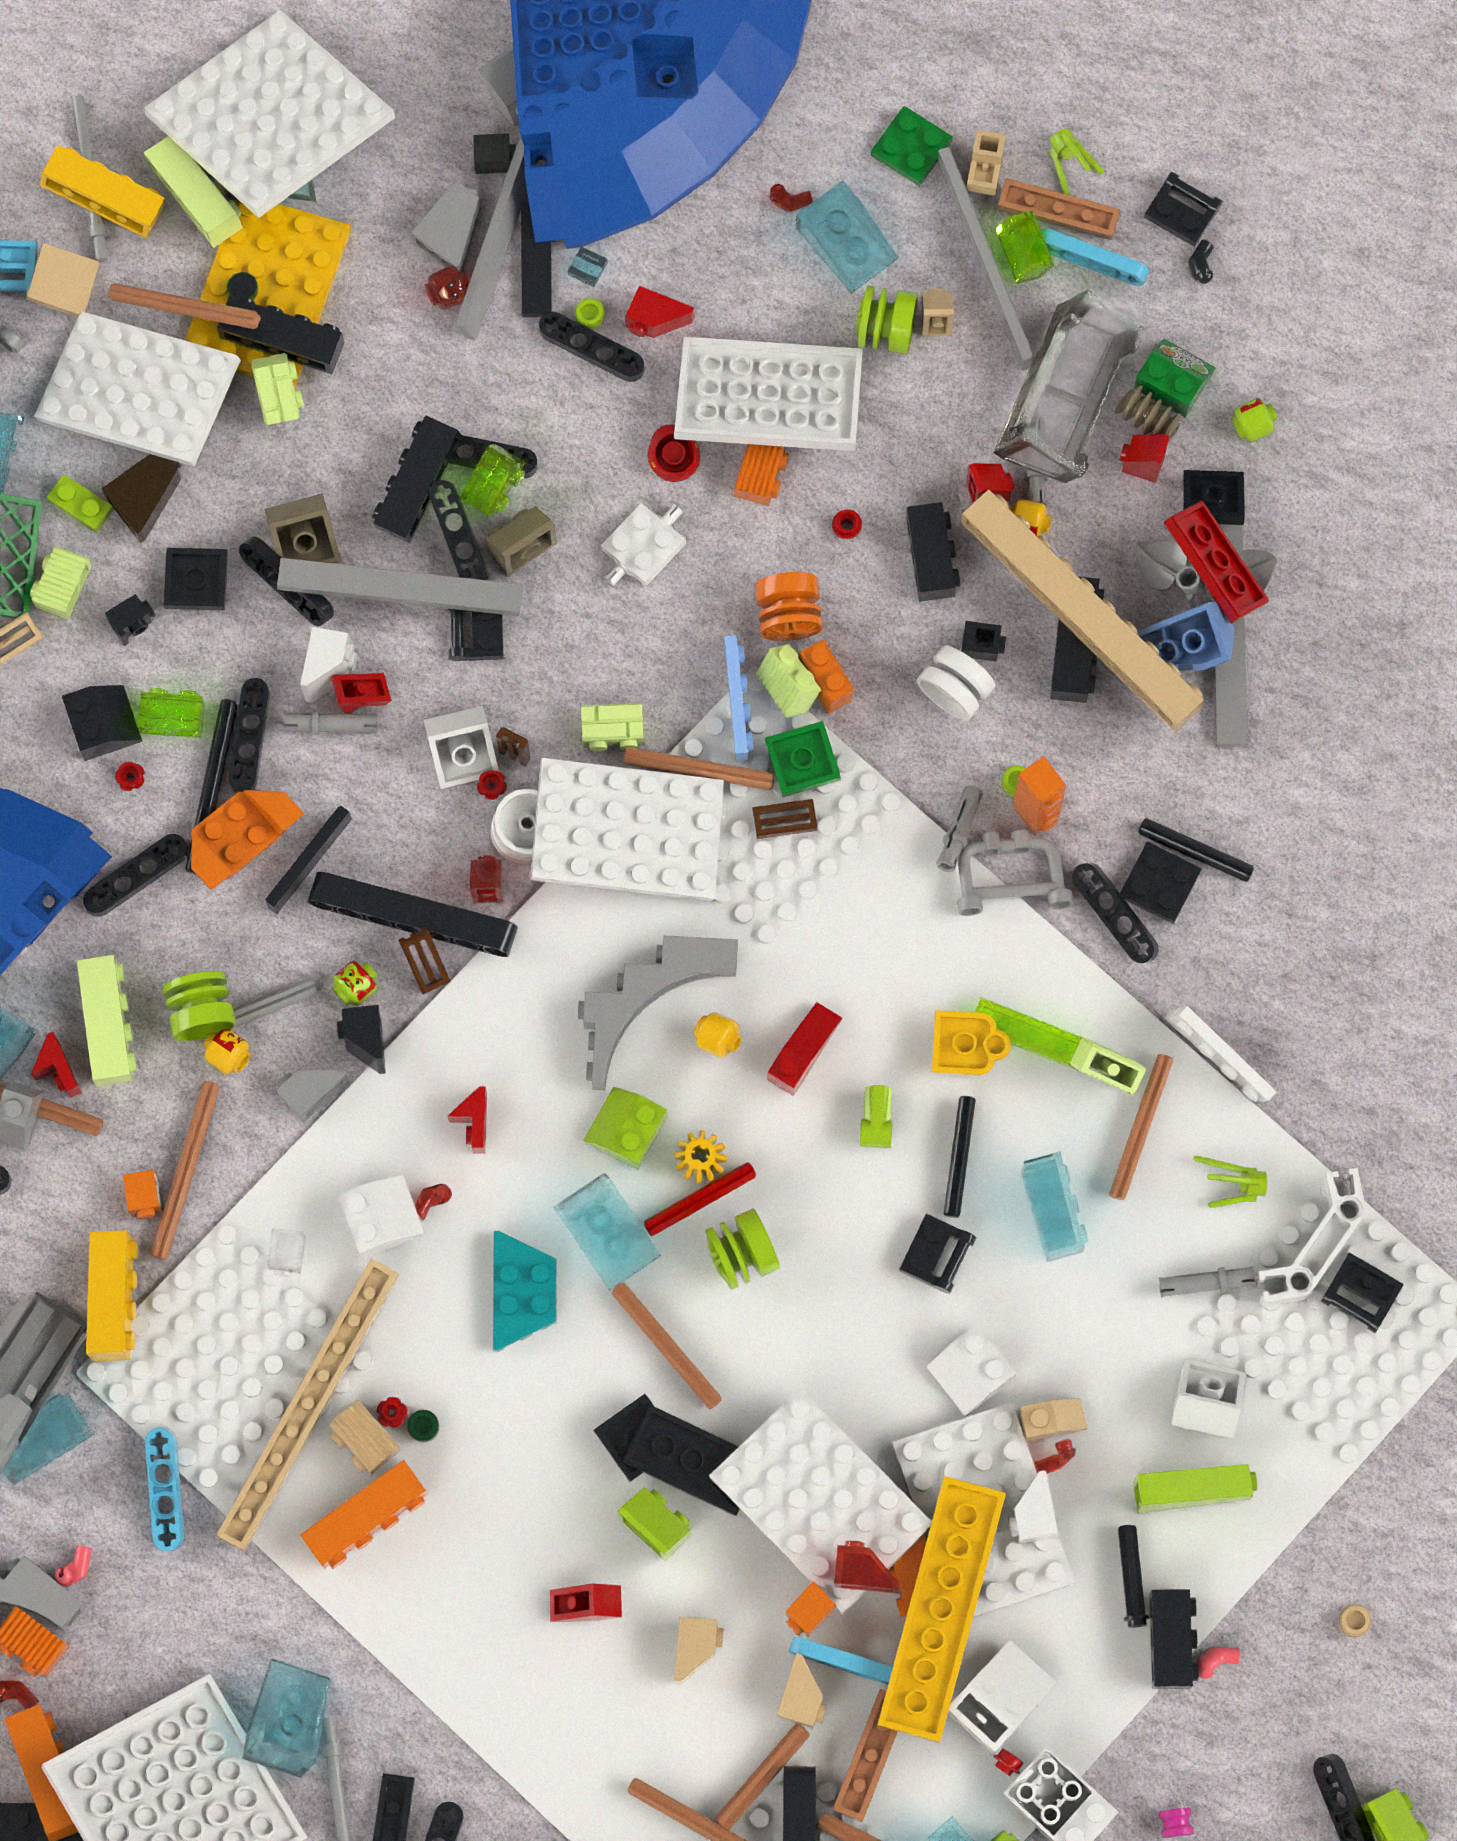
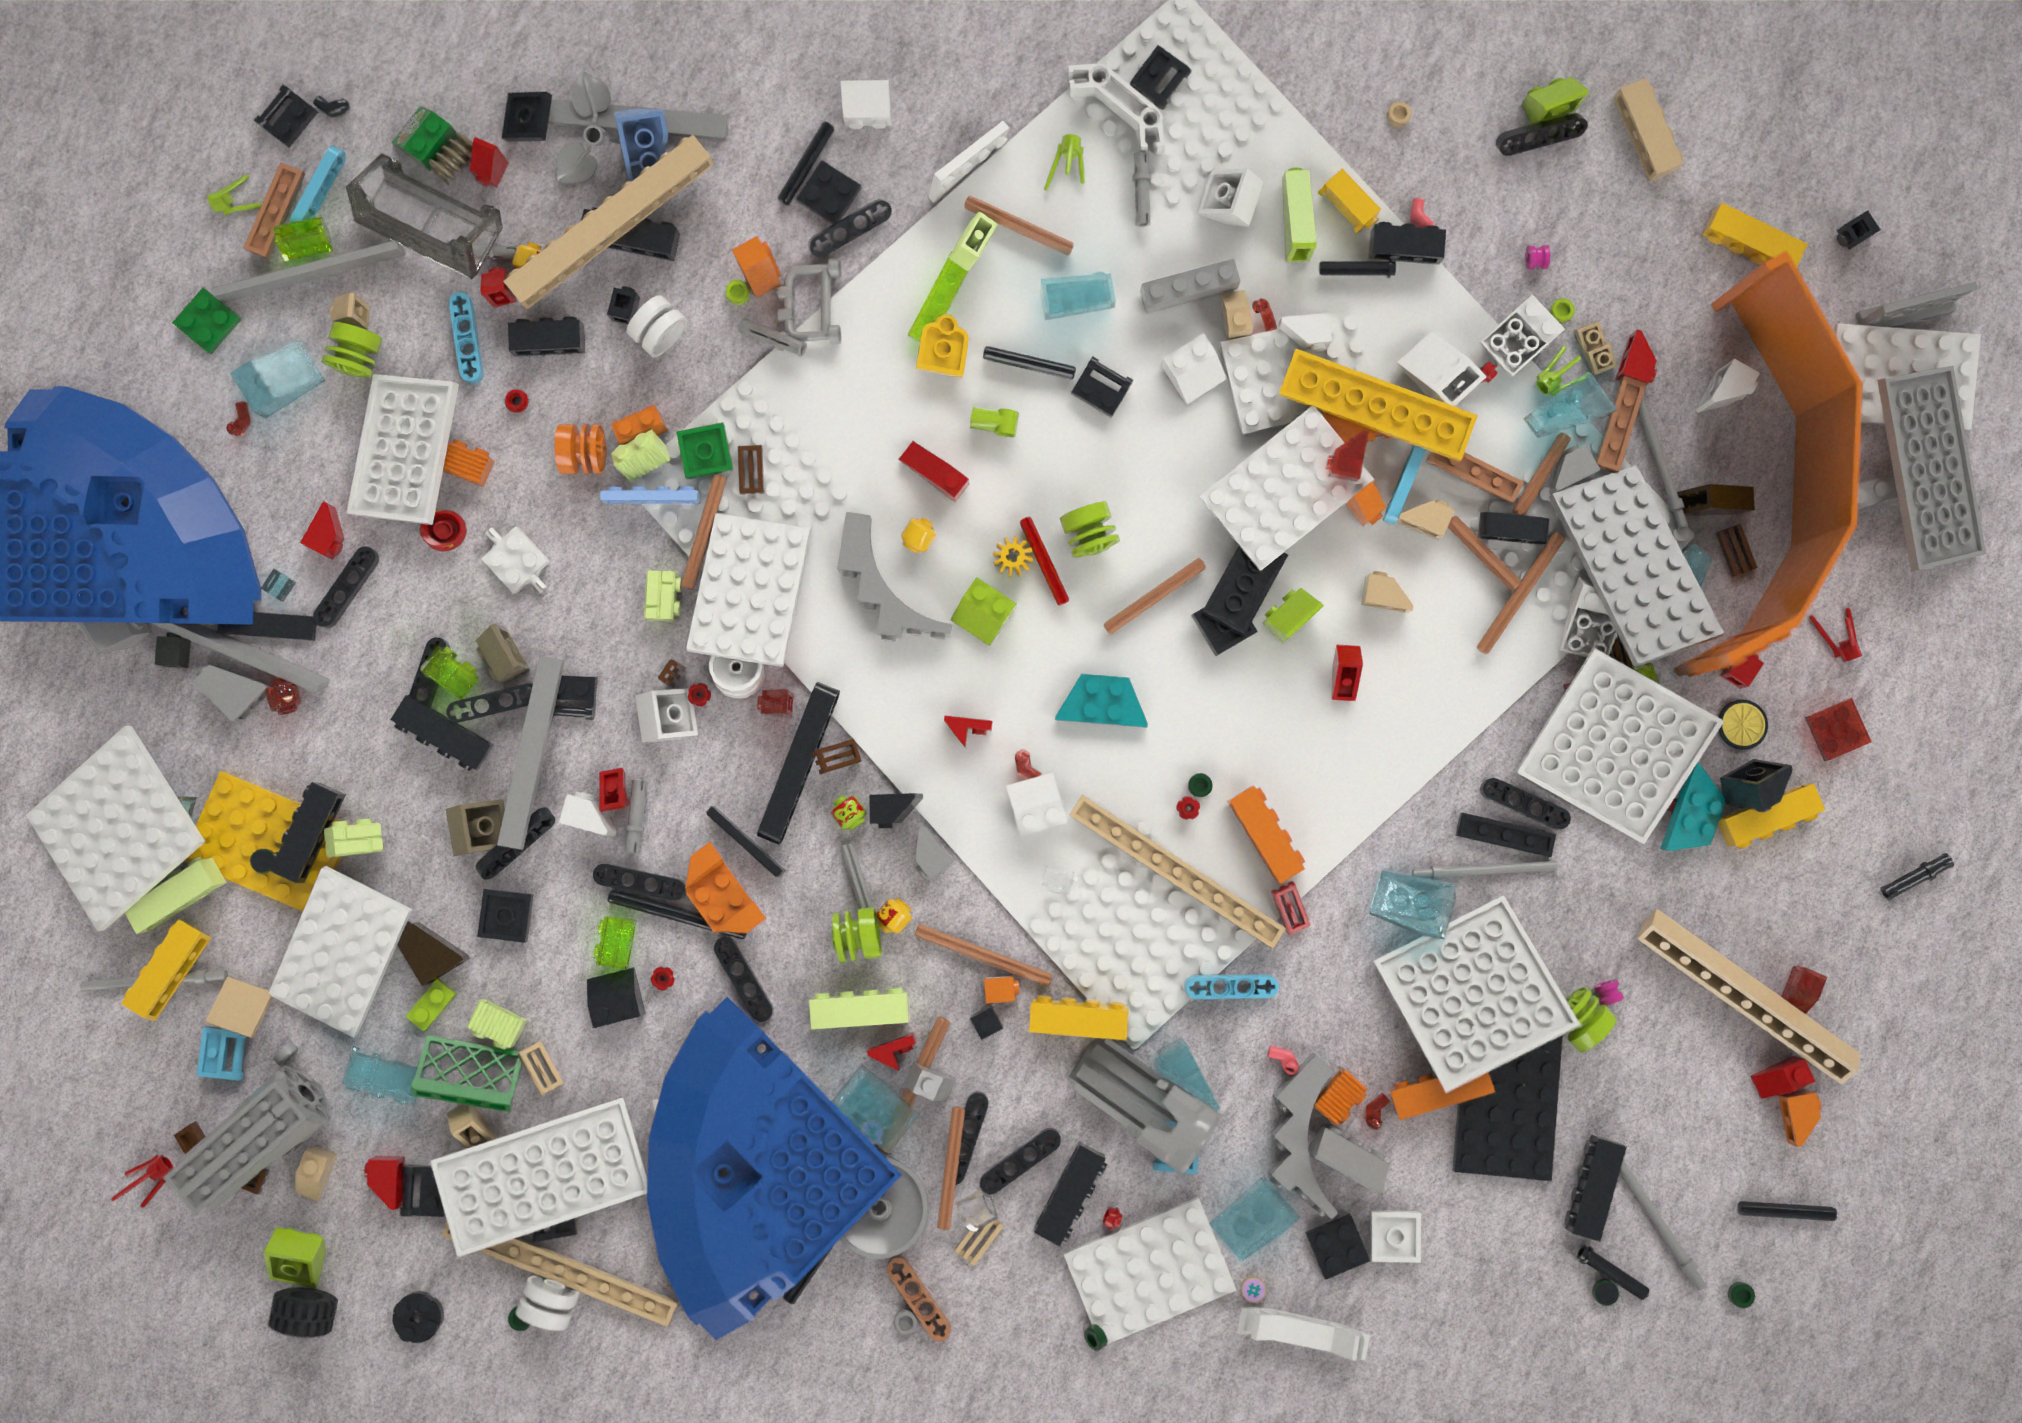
camera: 85 degrees left, 10 degrees up
black brick [105,594,155,646] -> none
nougat axle [108,283,261,329] -> none
tan brick [329,1400,401,1475] -> none
clear light blue slope [553,1172,661,1291] -> none
lime tile [575,298,605,330] -> none
tan brick [966,130,1006,196] -> none
red tile [1164,501,1269,624] -> none
lime head [1231,398,1278,442] -> none
none -> medium azure beam [449,292,484,384]
none -> white slope [841,80,892,129]
none -> black brick [970,1005,1003,1040]
none -> light grey brick [1140,259,1240,314]
none -> tile [1271,881,1311,935]
none -> yellow brick [1318,168,1381,234]

